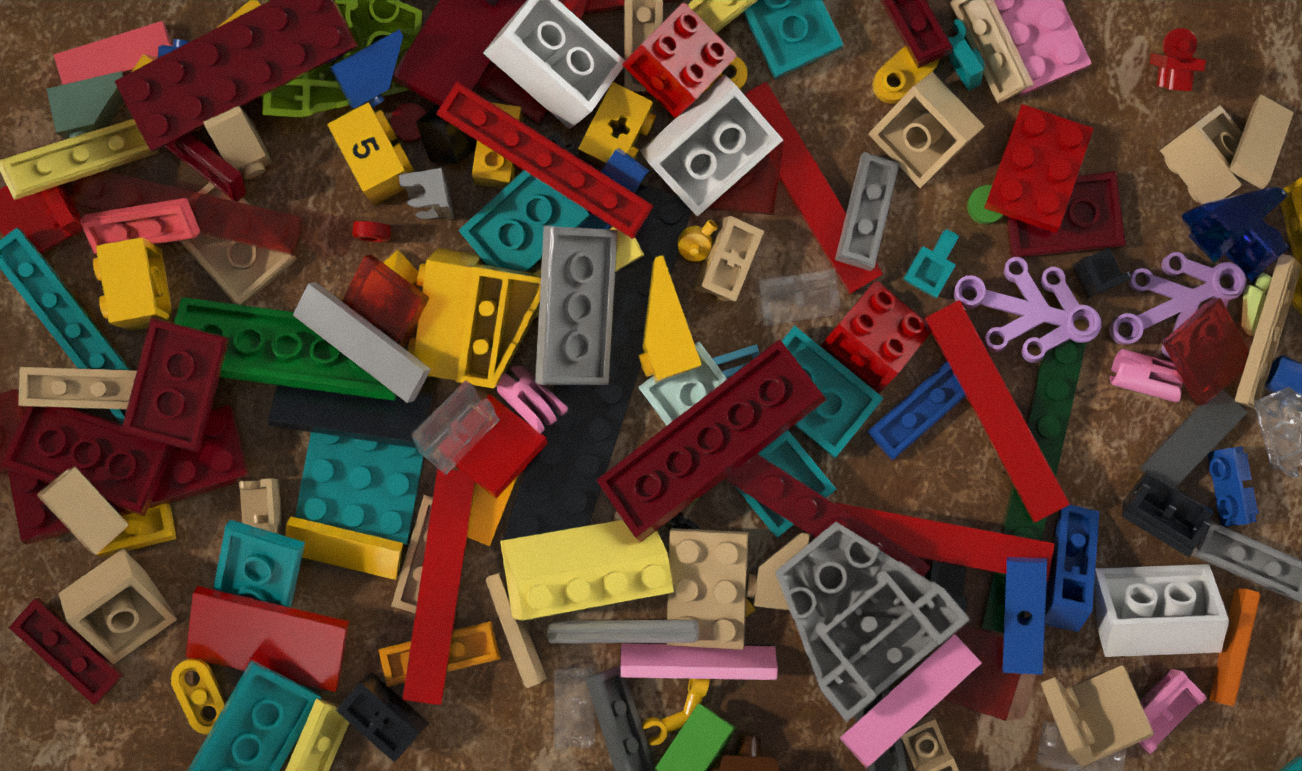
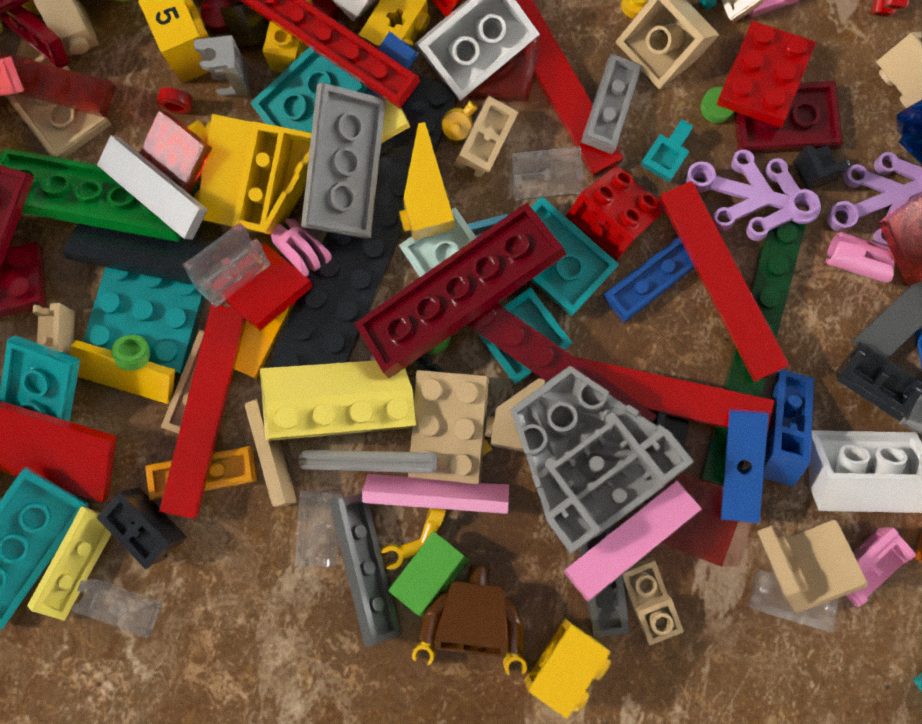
camera: 15 degrees right, 5 degrees down
none -> bright green tile [112,334,151,371]

